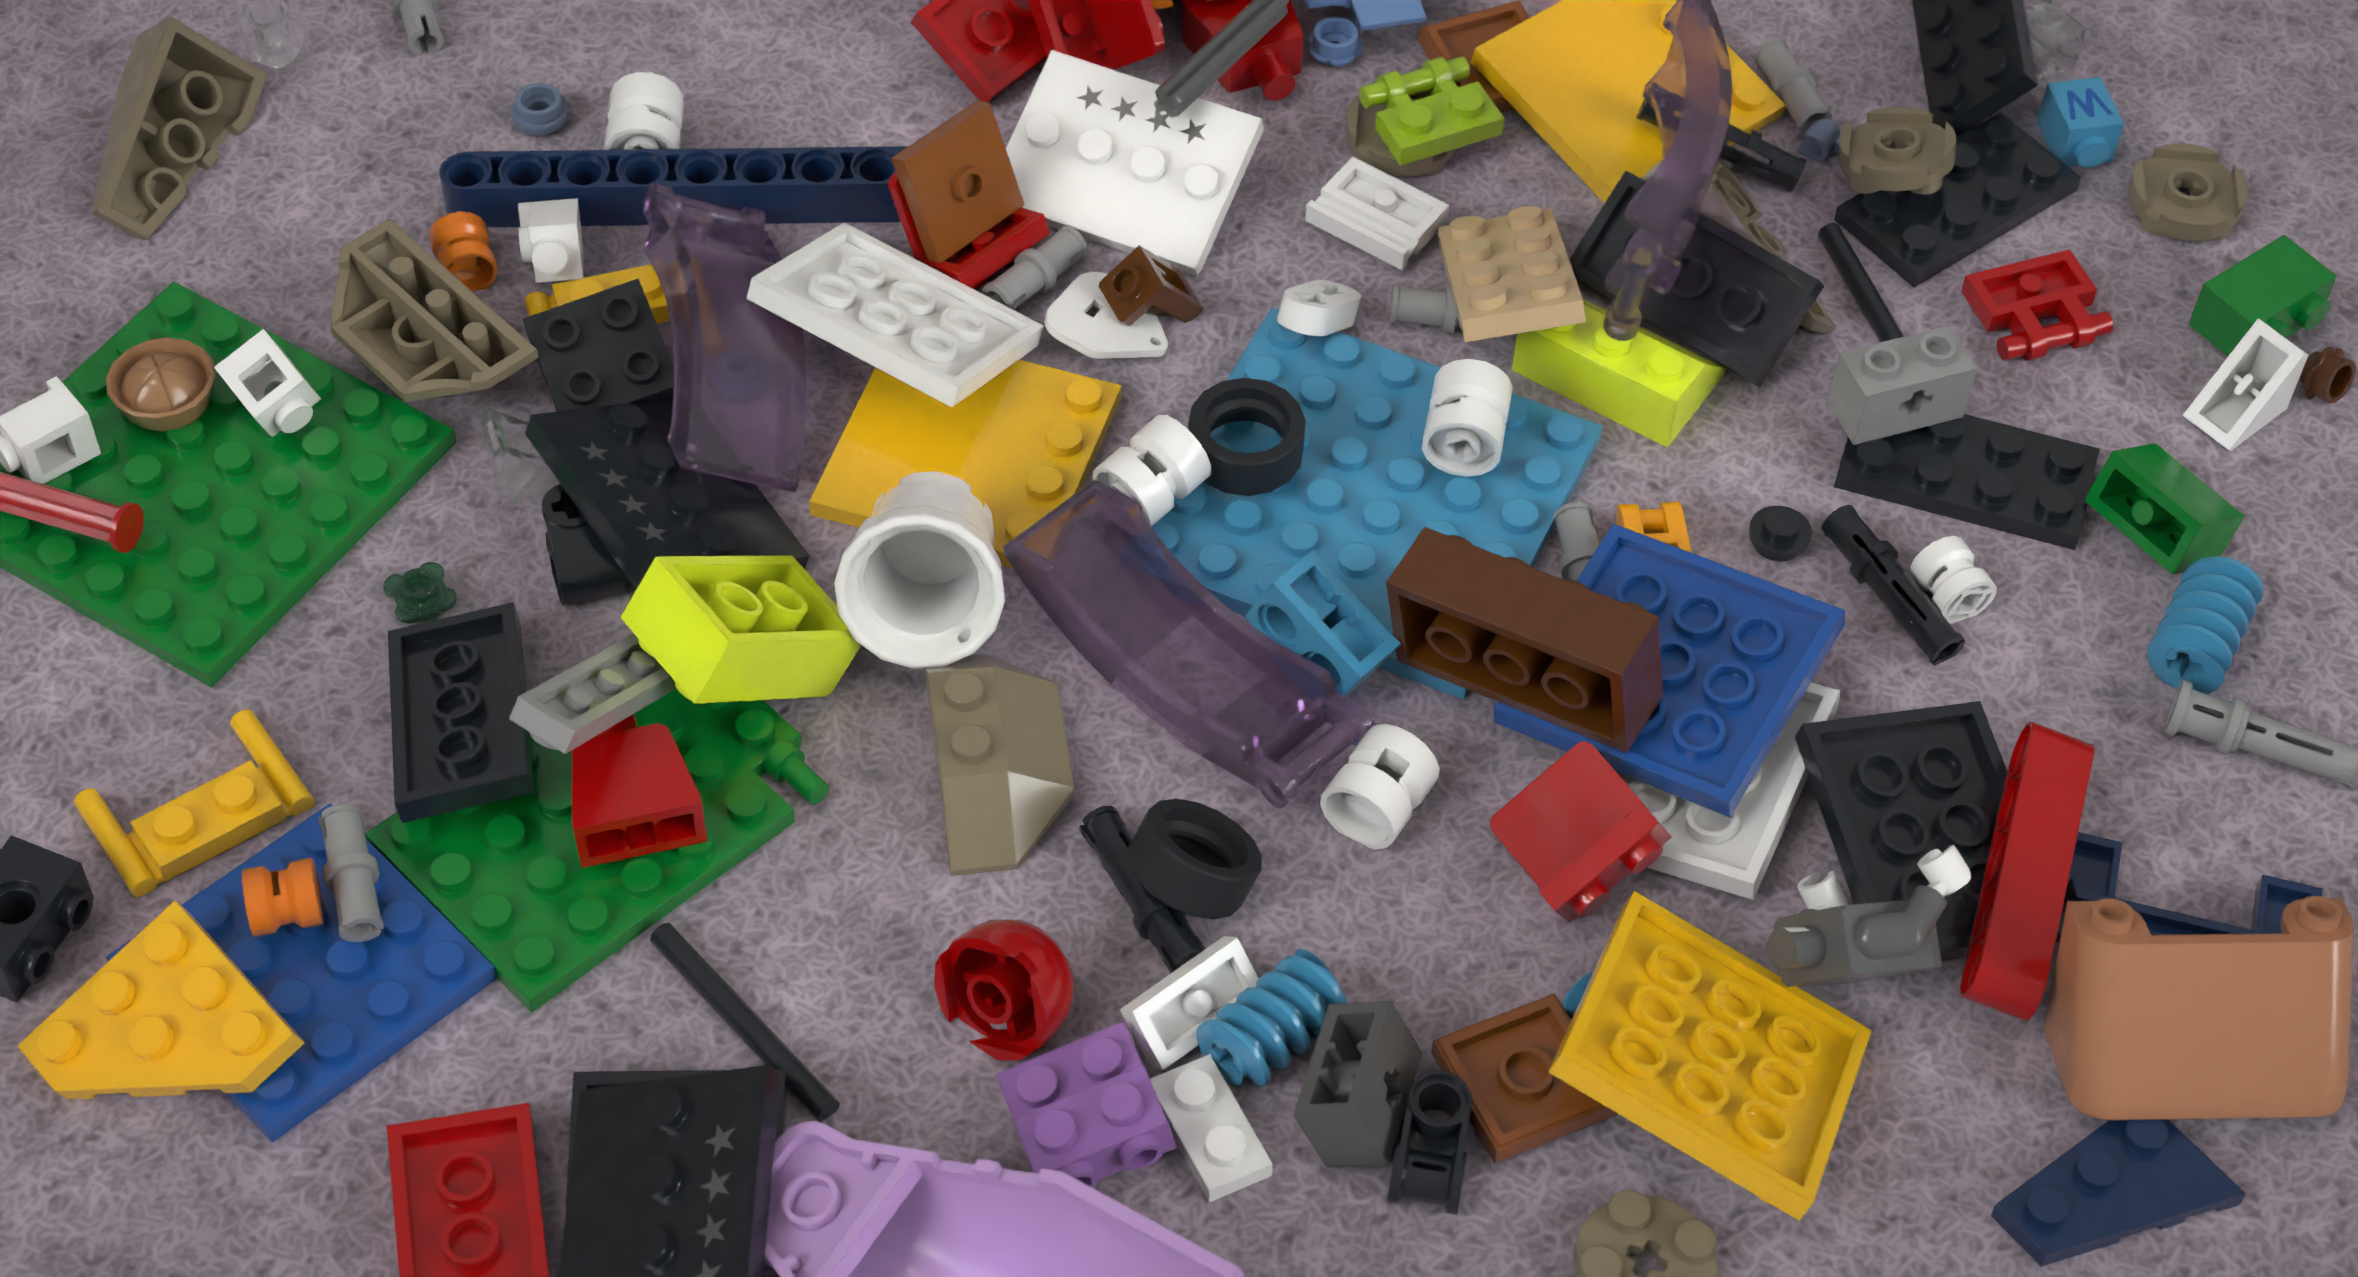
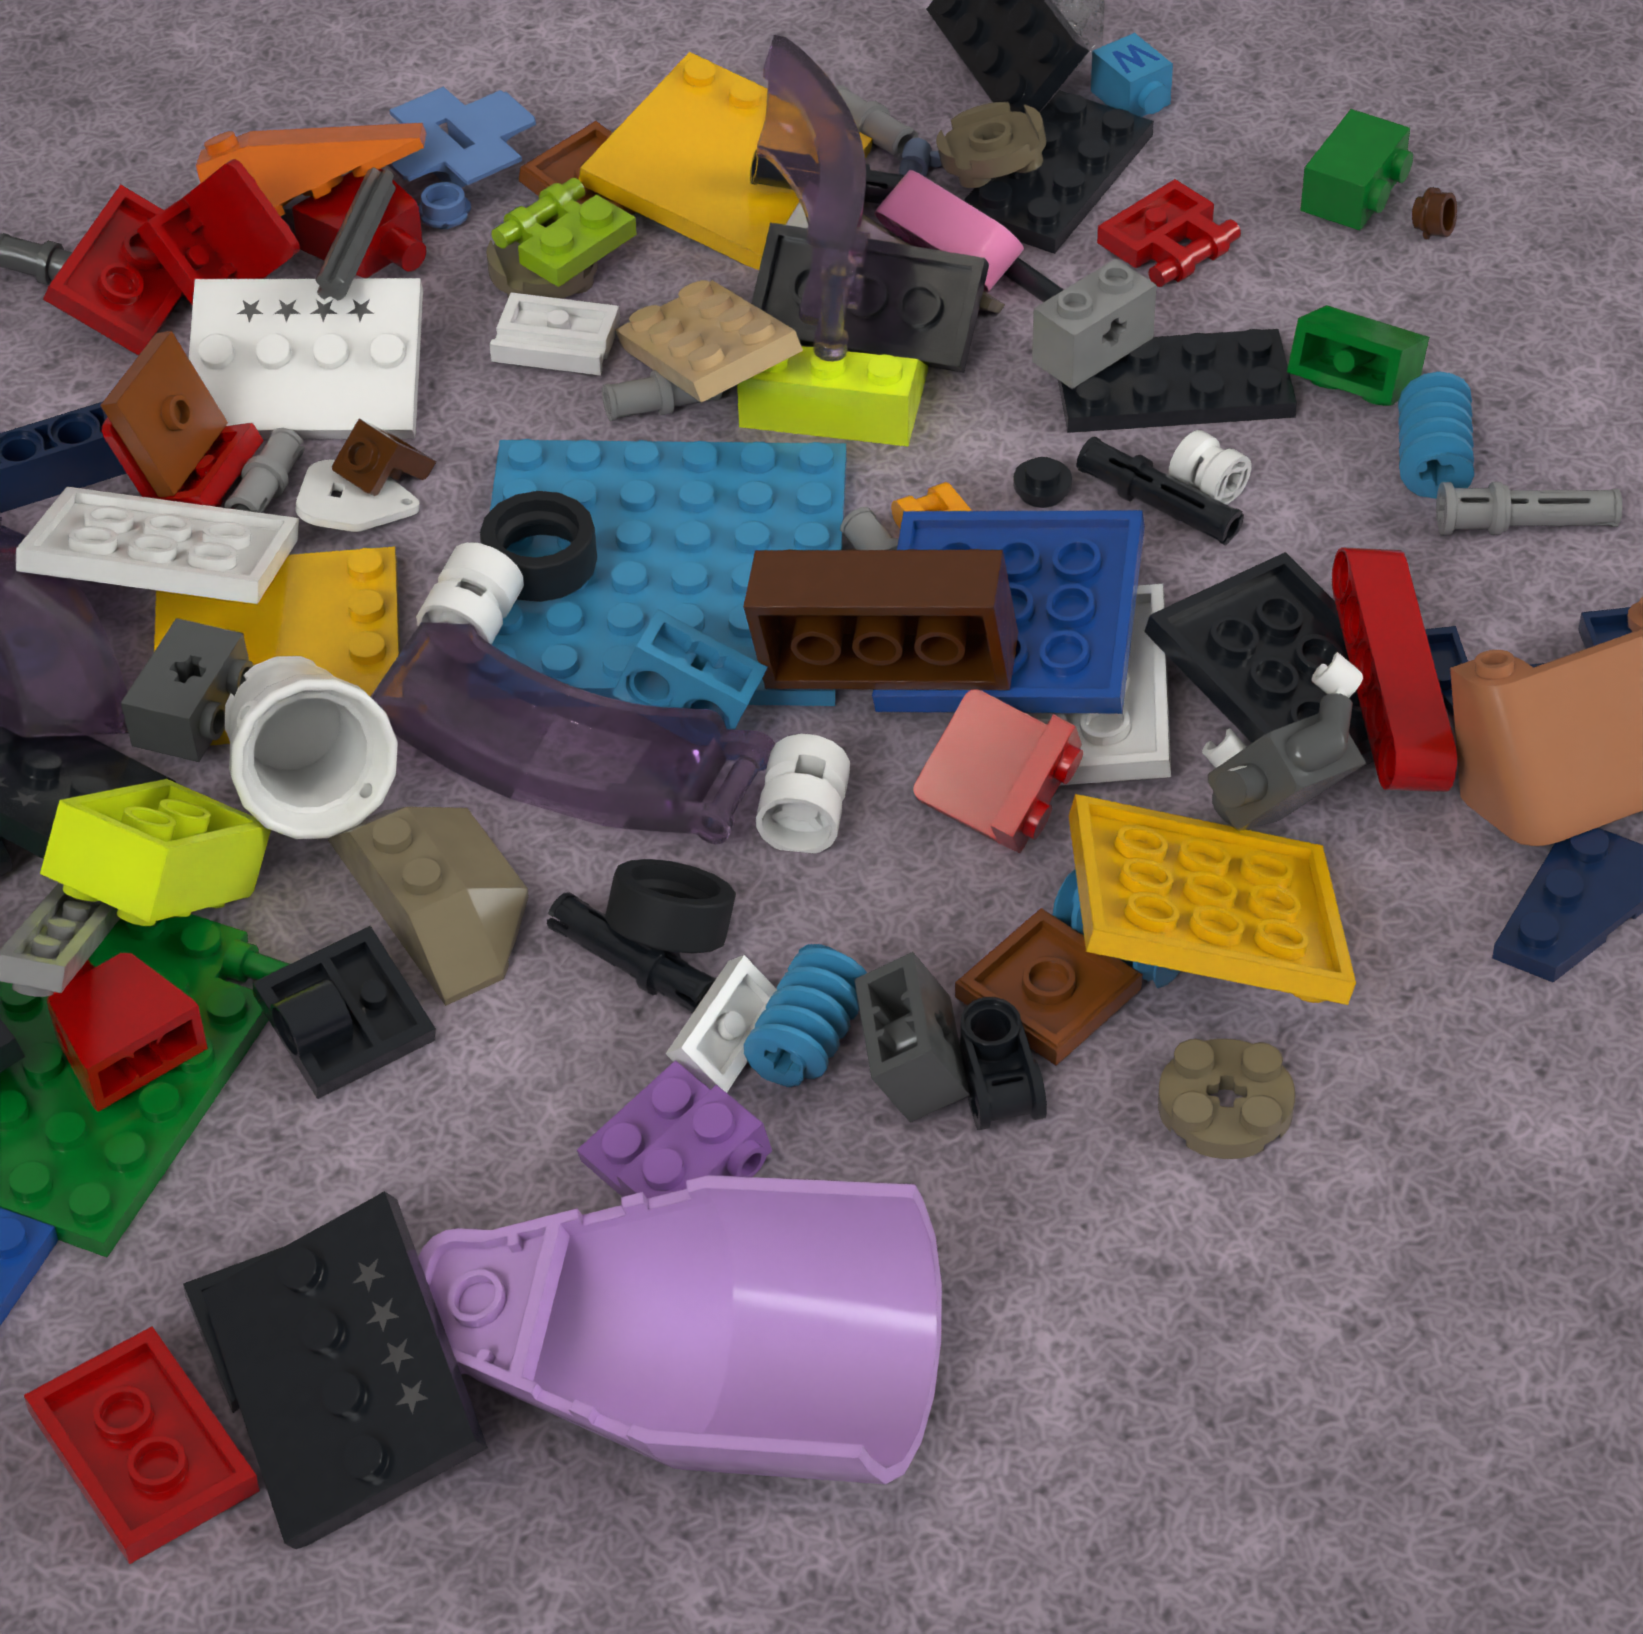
camera: 20 degrees left, 5 degrees down
black bar [650,923,840,1122] -> none
red cylinder [934,920,1074,1061] -> none
white plate [1150,1054,1273,1202] -> none
white beam [1277,280,1361,336] -> none
white wheel [1422,359,1513,477] -> none
dark tan plate [2128,143,2248,241] -> none
white slope [2182,319,2308,451] -> none
none -> dark grey brick [121,618,254,762]
none -> black plate [253,926,436,1099]
none -> bright pink beam [874,170,1024,293]

